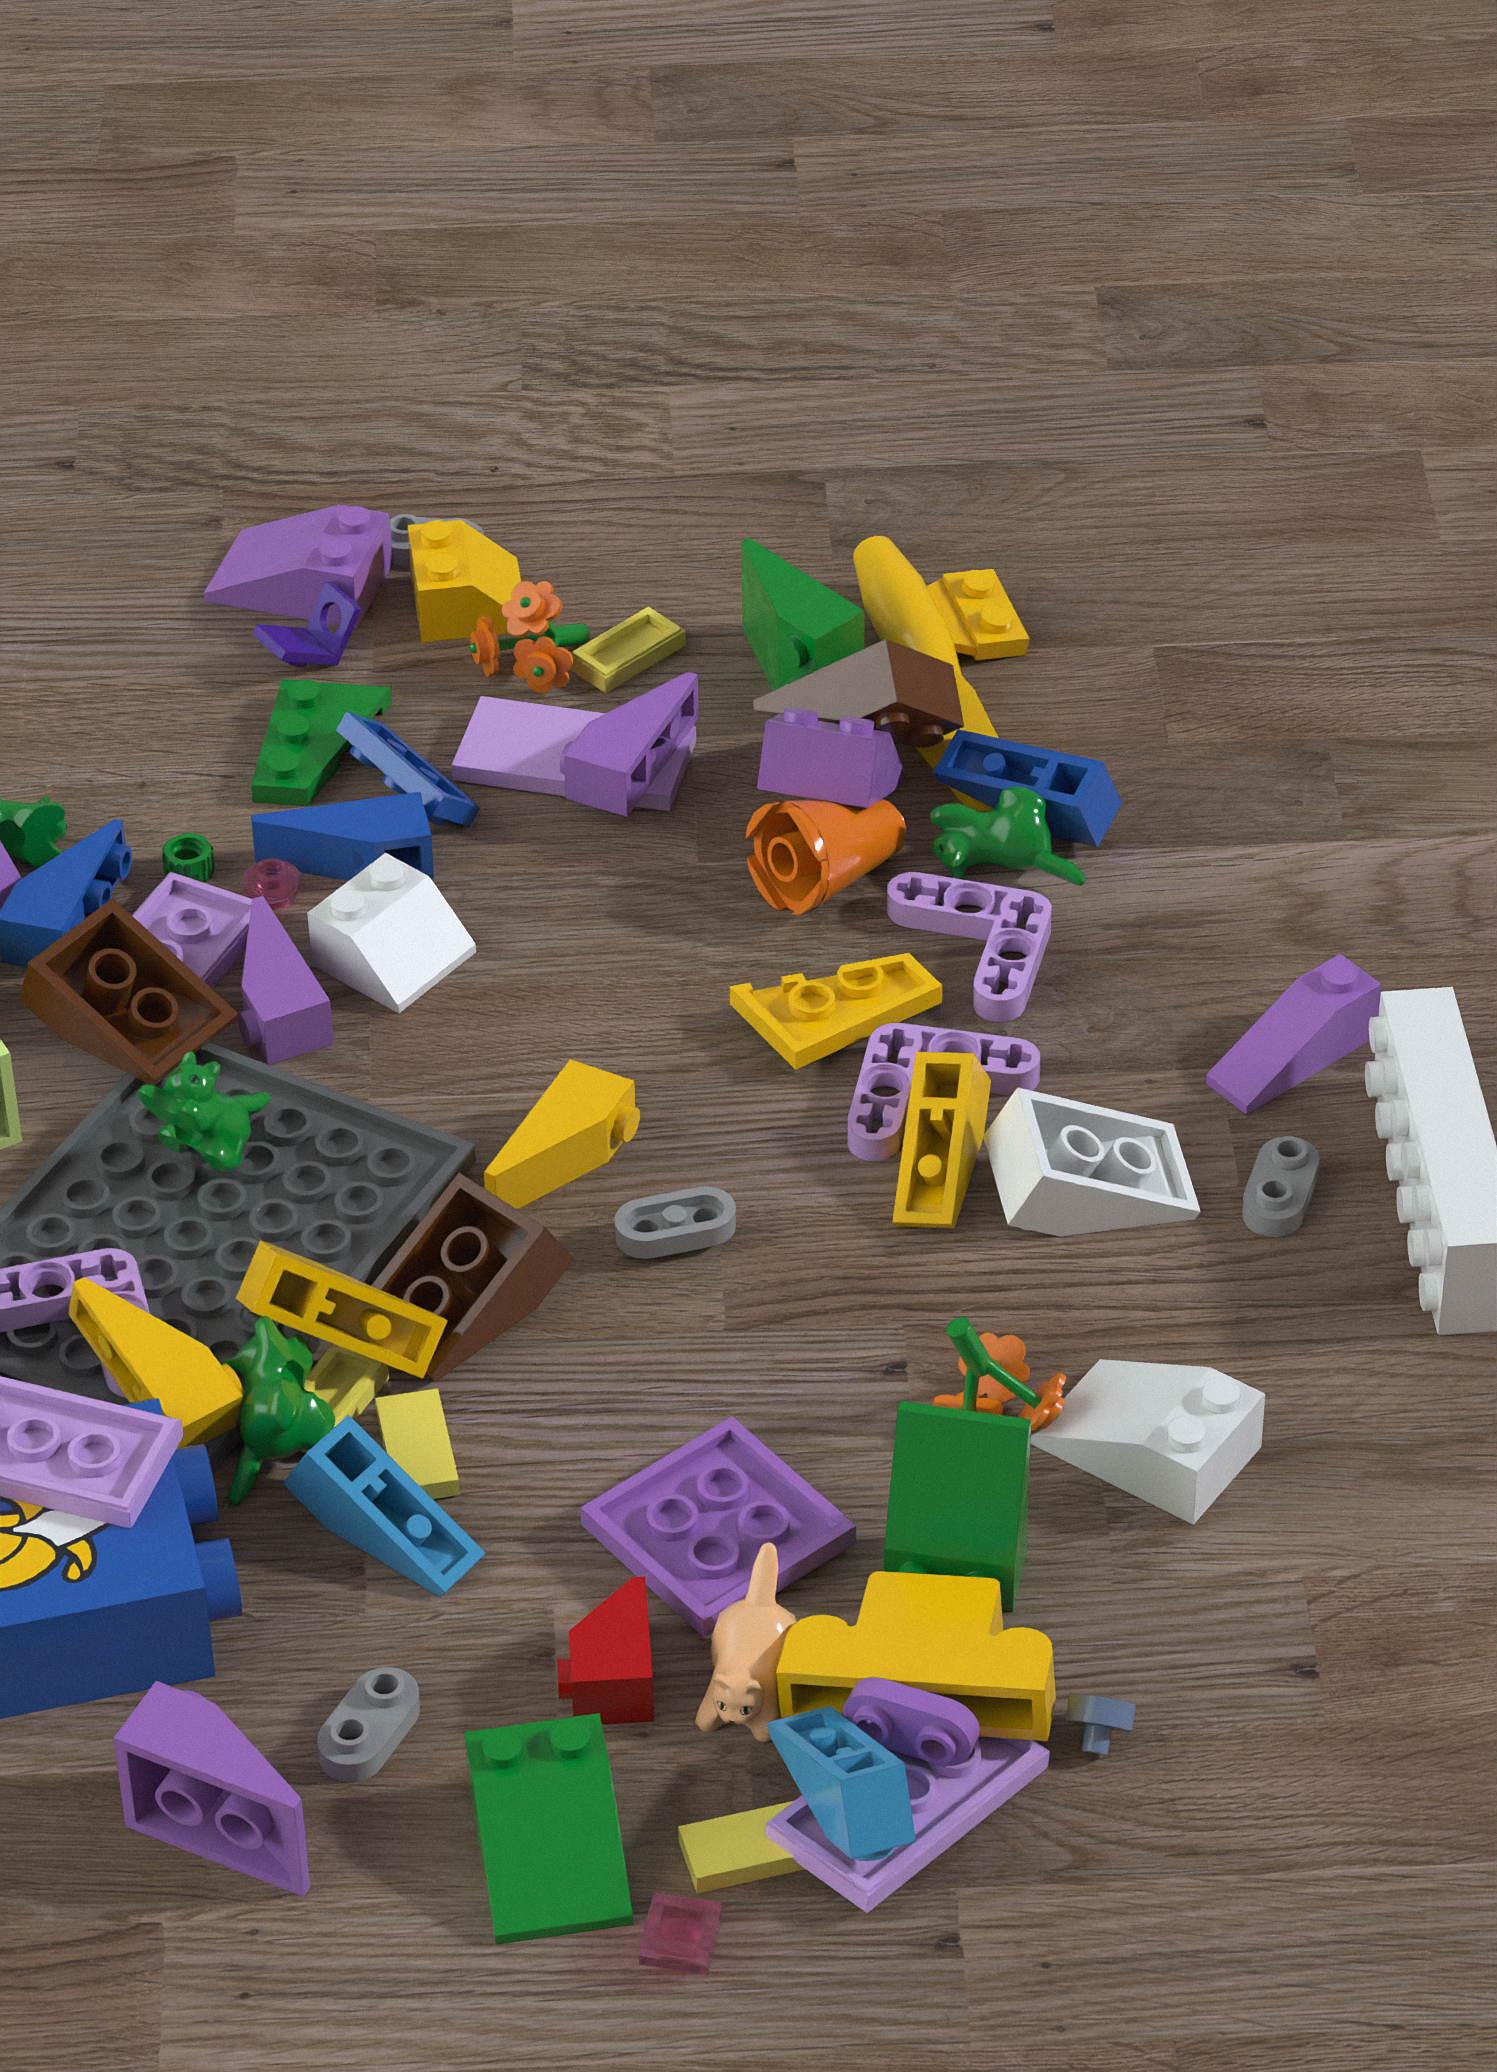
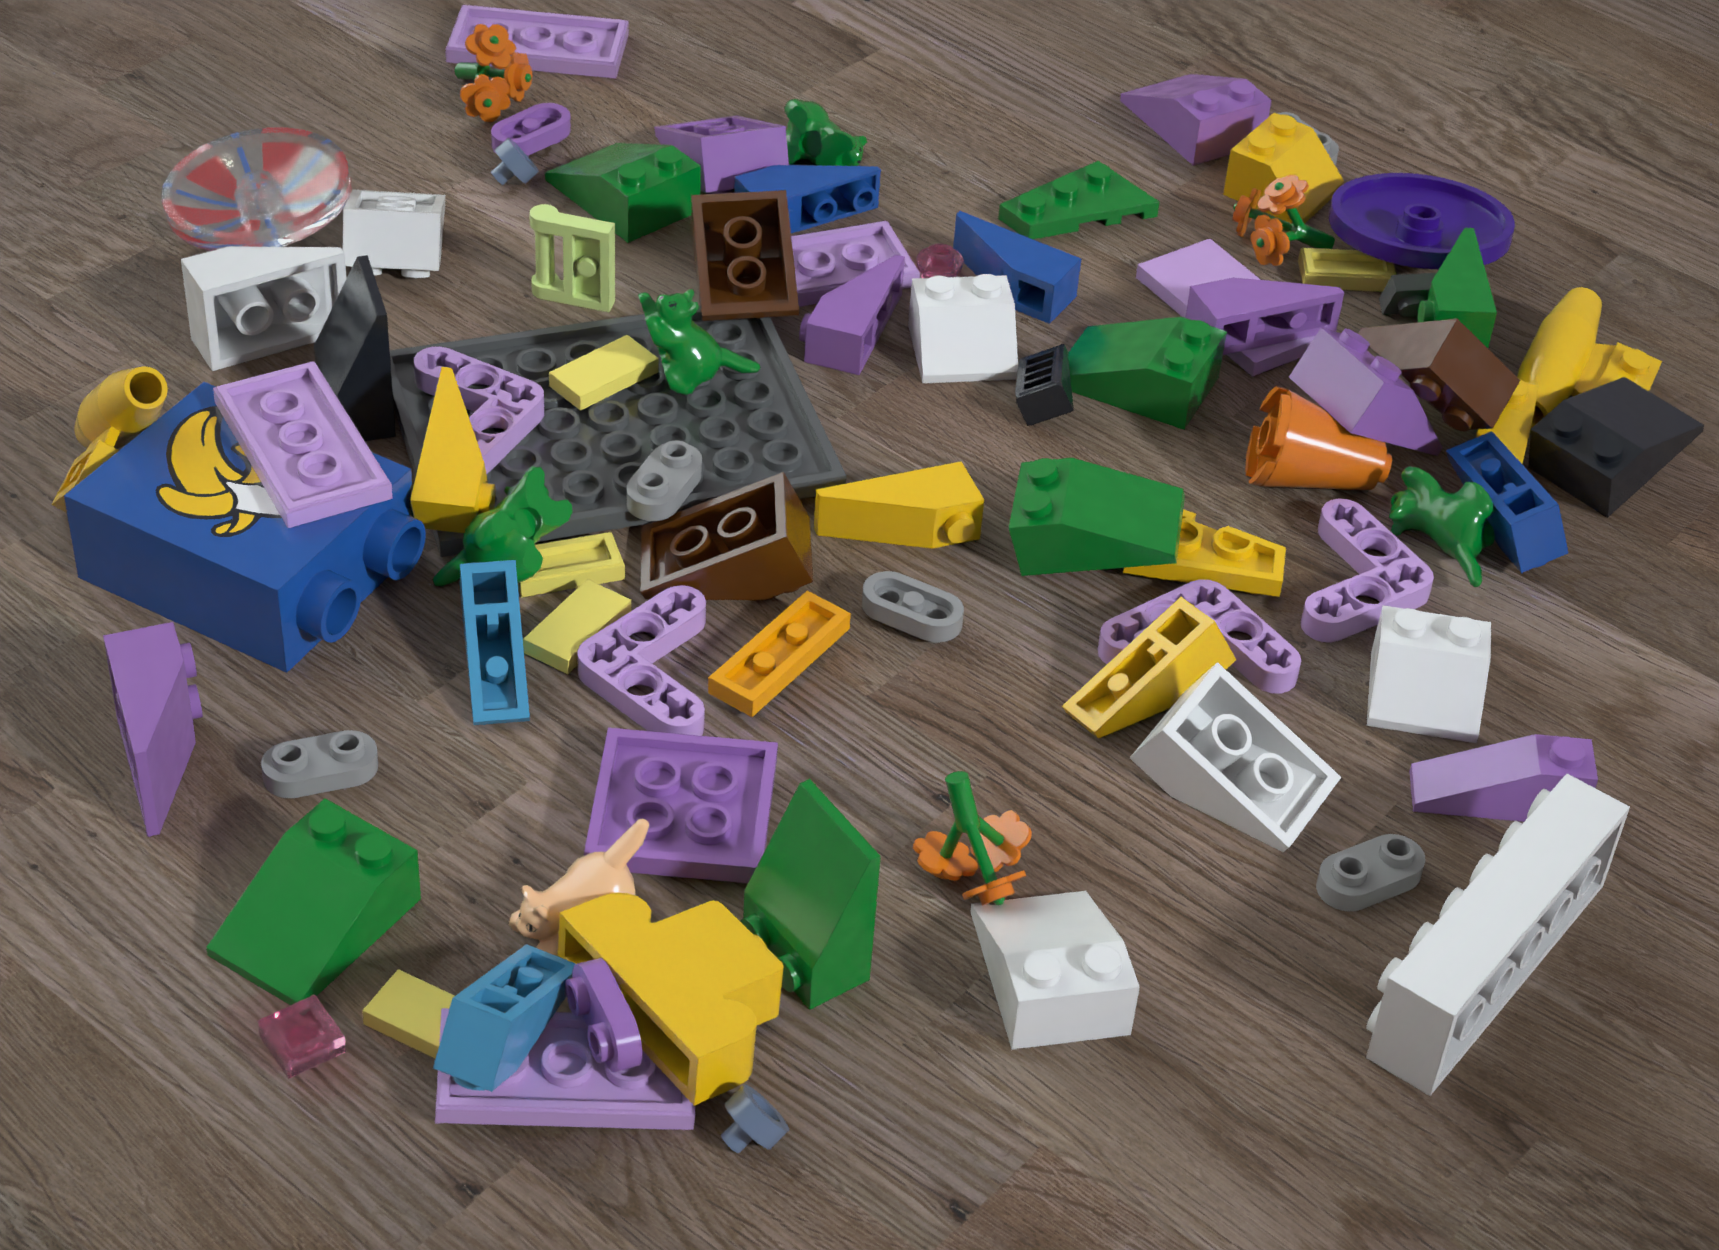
camera: 40 degrees right, 0 degrees up
green axle [162,833,215,882] -> none
yellow slope [236,1240,448,1379] -> none
dark purple bracket [253,582,361,667] -> none
blue plate [336,711,480,827] -> none
red slope [557,1576,654,1725] -> none
none -> light yellow tile [549,335,659,411]
none -> lavender beam [577,585,706,736]
none -> light grey plate [627,440,702,521]
none -> light orange plate [708,590,851,717]
none -> green slope [1009,458,1185,576]
none -> black slope [1015,344,1074,426]
none -> green slope [1068,317,1227,430]
none -> dark purple dish [1329,173,1515,270]
none -> white slope [1367,605,1491,743]
none -> dark grey plate [1379,273,1436,317]
none -> black slope [1528,377,1704,518]

